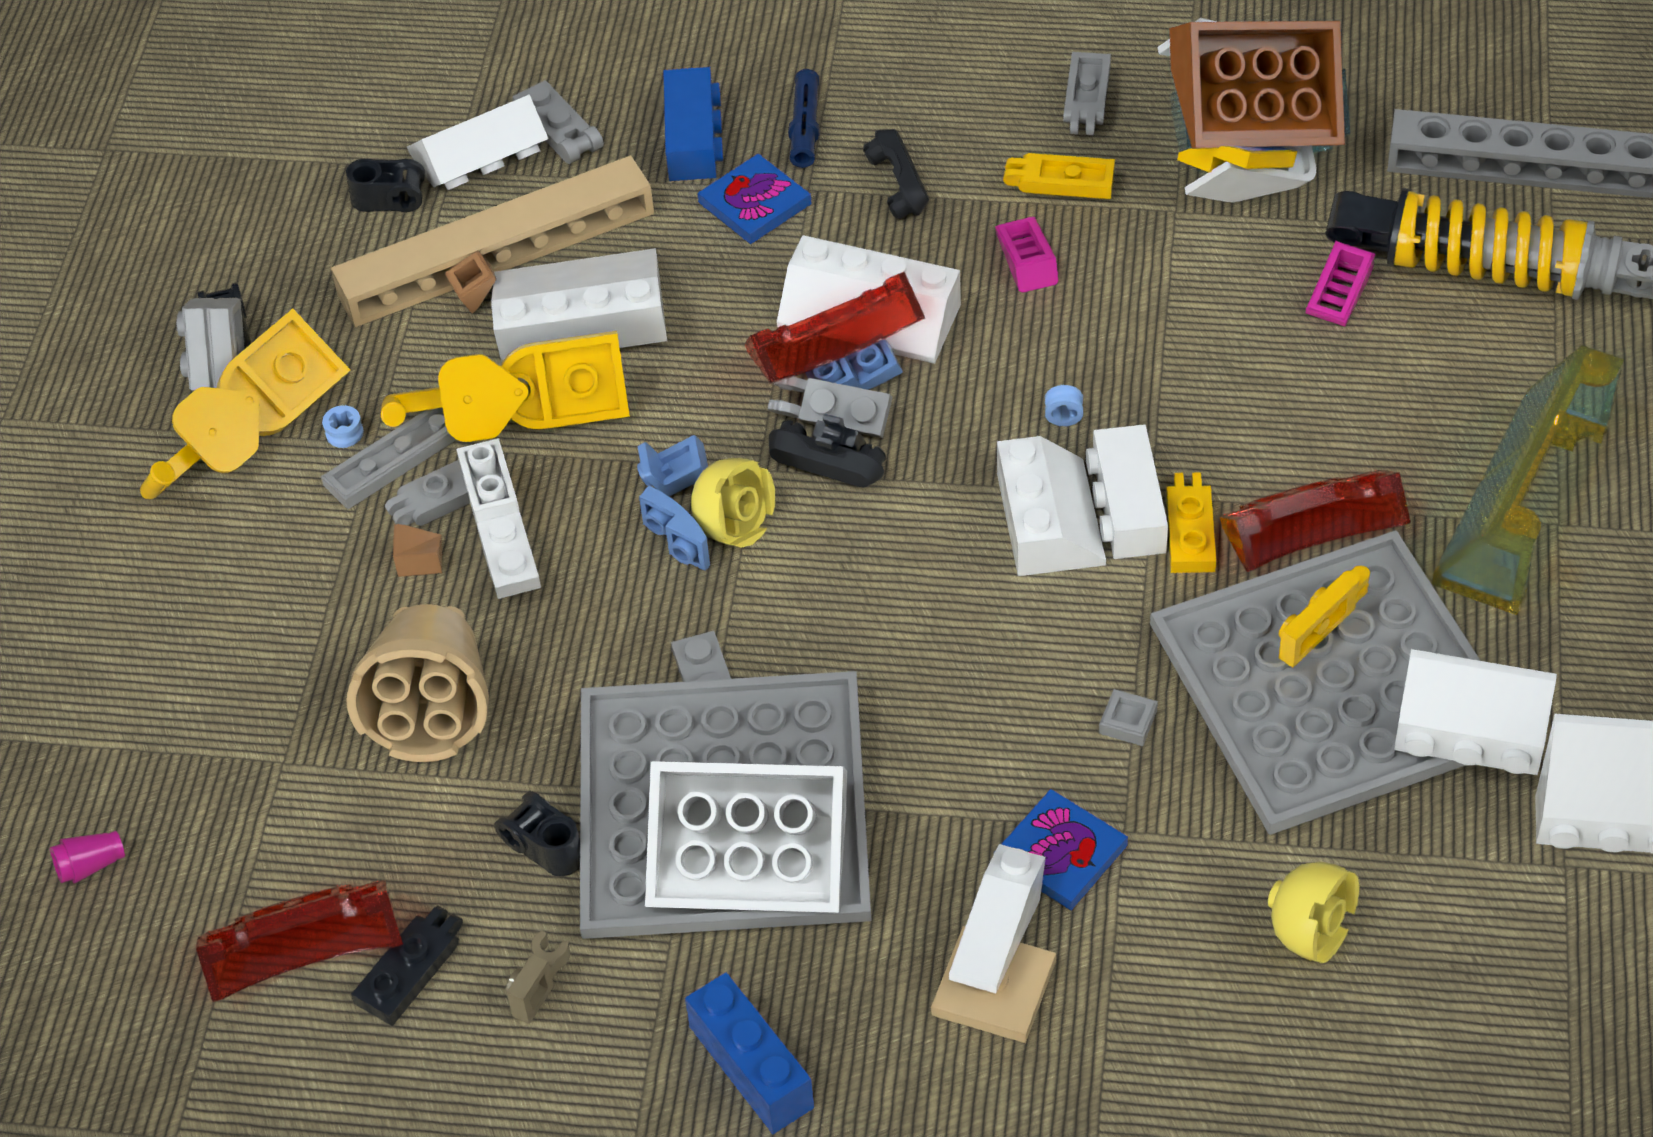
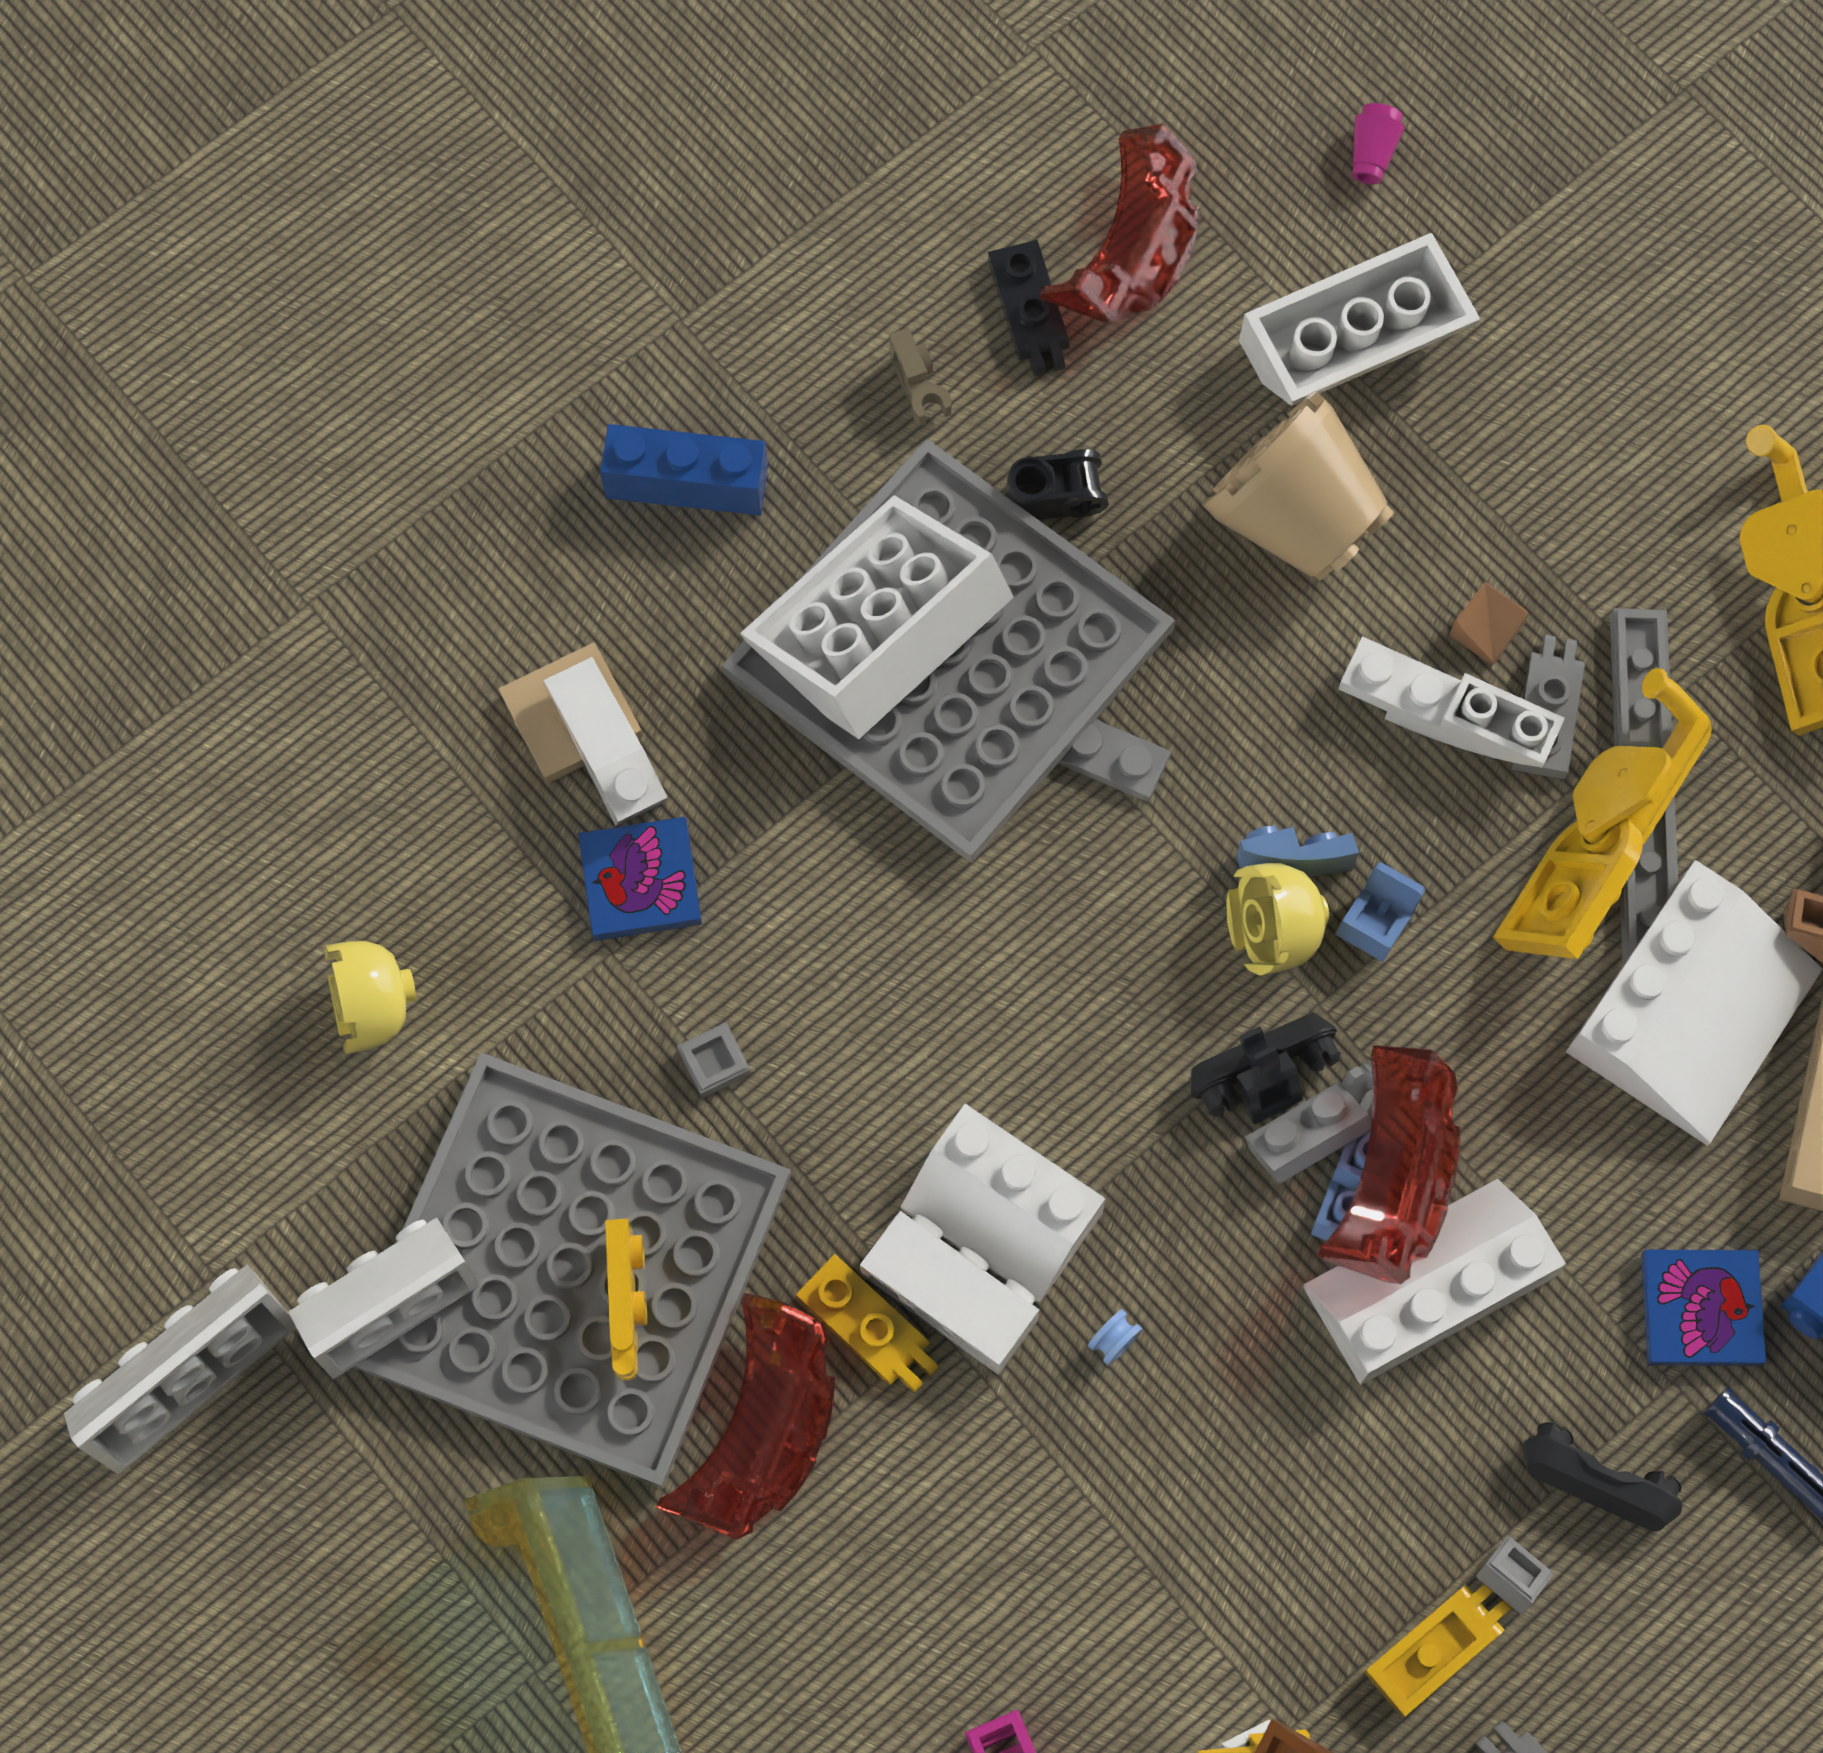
camera: 130 degrees right, 20 degrees up
light blue bush [322,405,364,448] -> none
dark pink slope [995,217,1058,293] -> none
none -> white slope [1239,233,1480,406]
none -> light grey tile [1476,1535,1554,1615]

